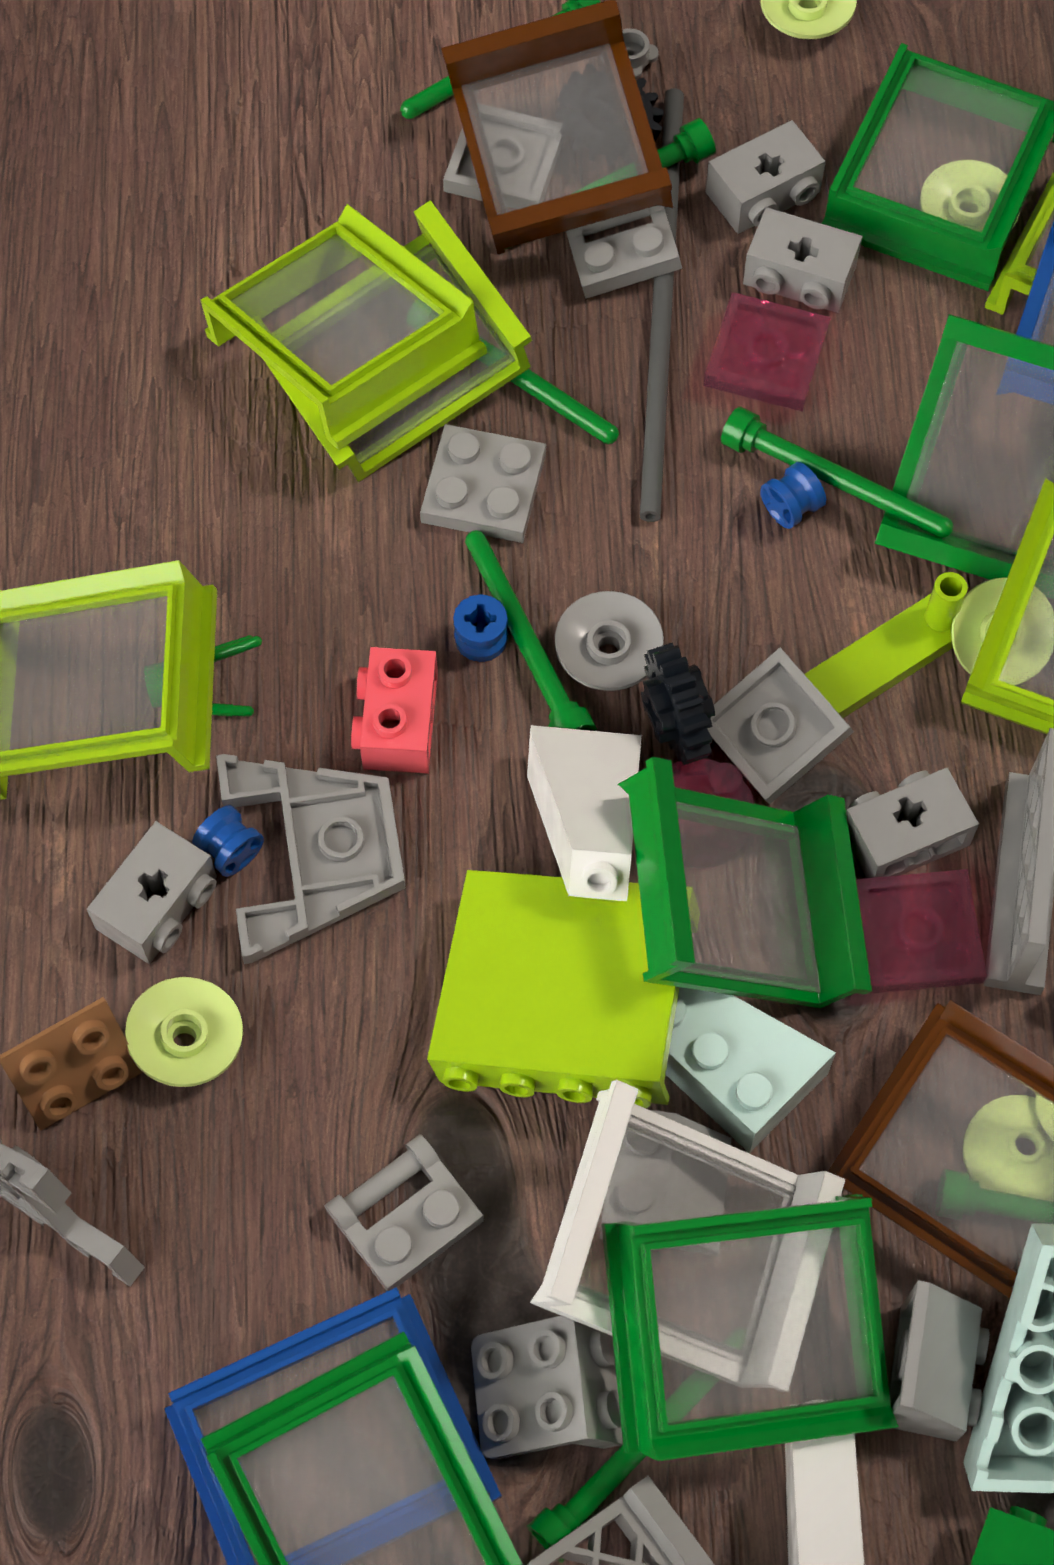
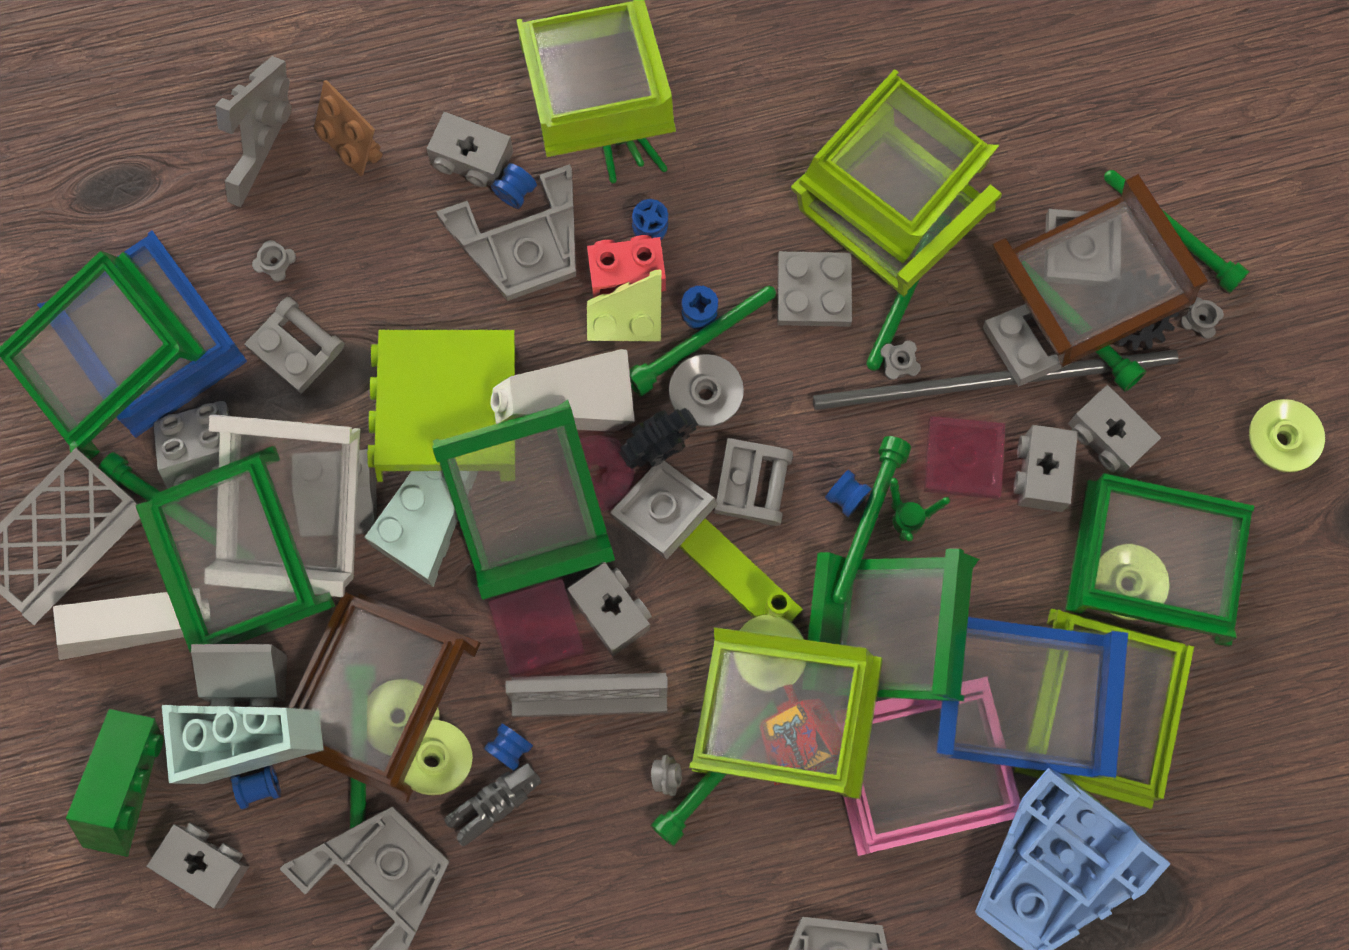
camera: 75 degrees right, 10 degrees up
yellowish green dish [125,977,243,1087] -> none
none -> light grey plate [252,240,296,282]
none -> yellowish green wing [587,270,662,341]
none -> blue wheel [632,199,668,240]
none -> light grey plate [714,438,793,526]
none -> light grey plate [881,340,921,380]
none -> green plant [890,478,950,541]

